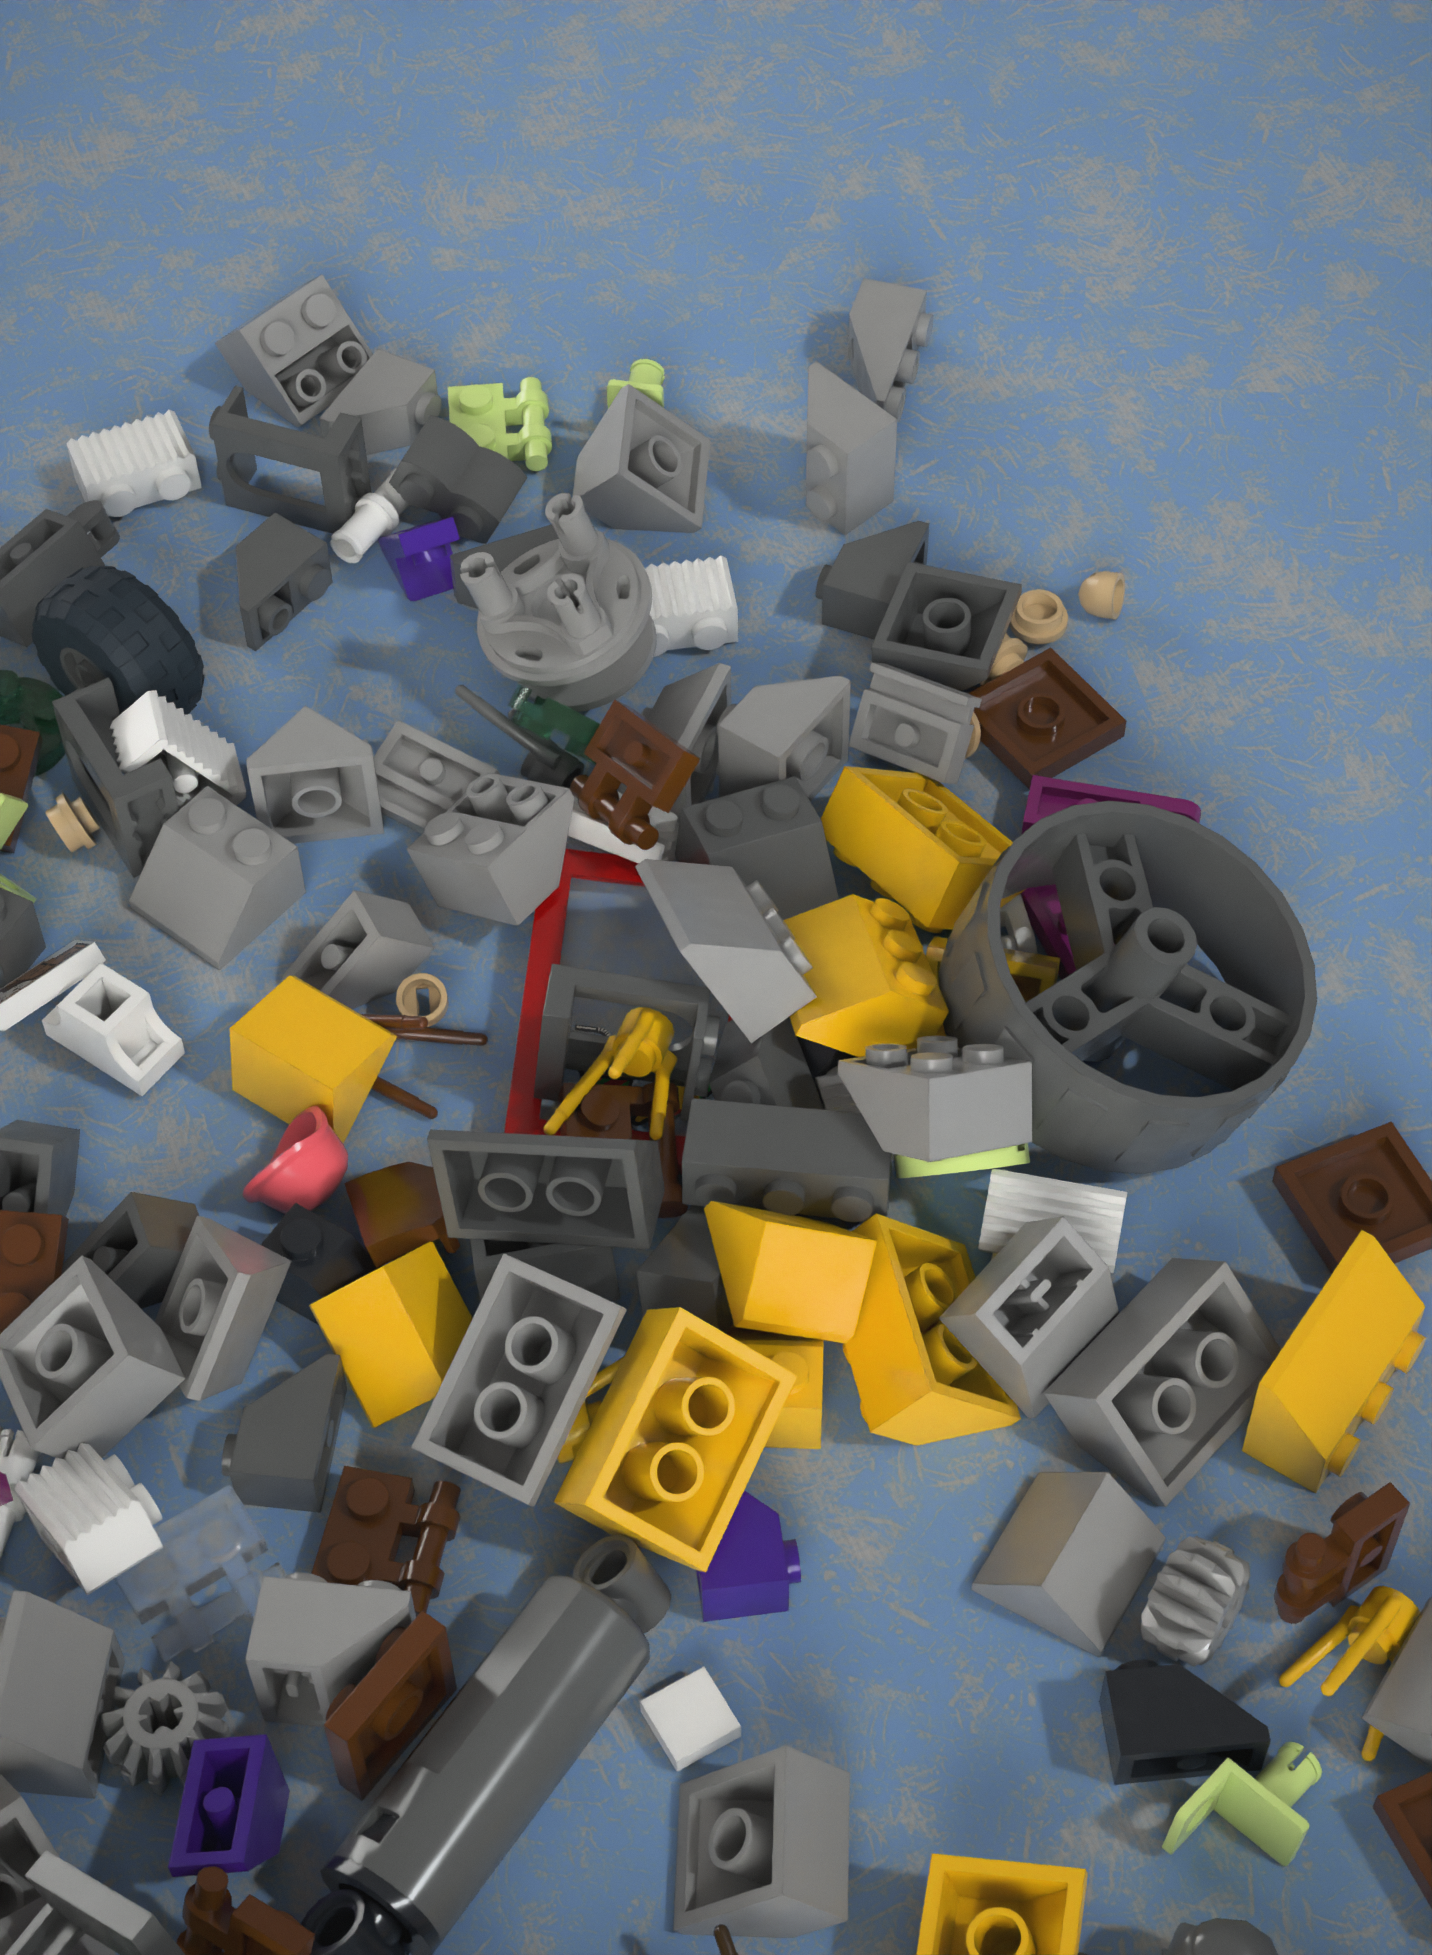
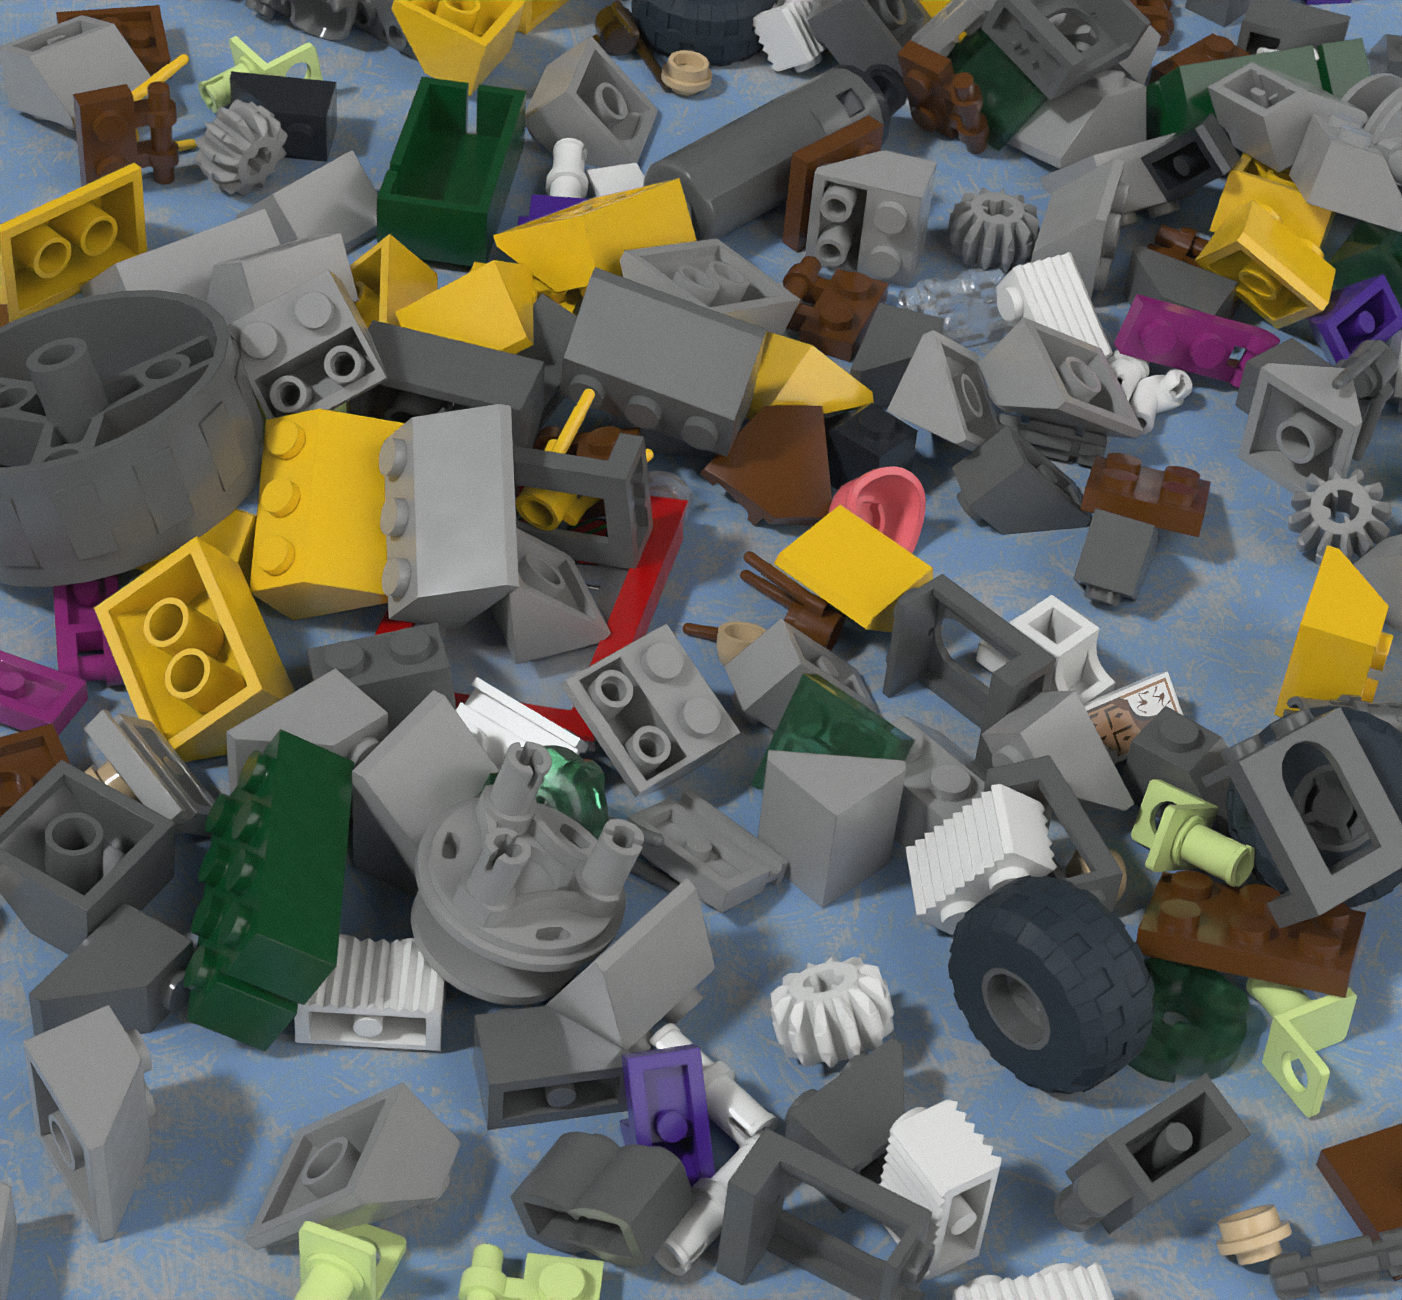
camera: 175 degrees left, 10 degrees down
dark purple slope [168,1734,290,1877] -> none
reddish brown plate [570,700,701,850] -> none
none -> dark green piece [184,729,354,1052]
none -> dark green piece [377,77,526,267]
none -> light grey slope [489,528,611,664]
none -> white pin [545,138,589,198]
none -> light grey slope [545,878,715,1053]
none -> white pin [648,1023,778,1147]
none -> clear green wing [750,673,915,790]
none -> white gear [770,957,894,1068]
none -> white brick [879,1099,1002,1280]
none -> dark grey panel [883,574,1057,770]
none -> light grey slope [981,690,1134,811]

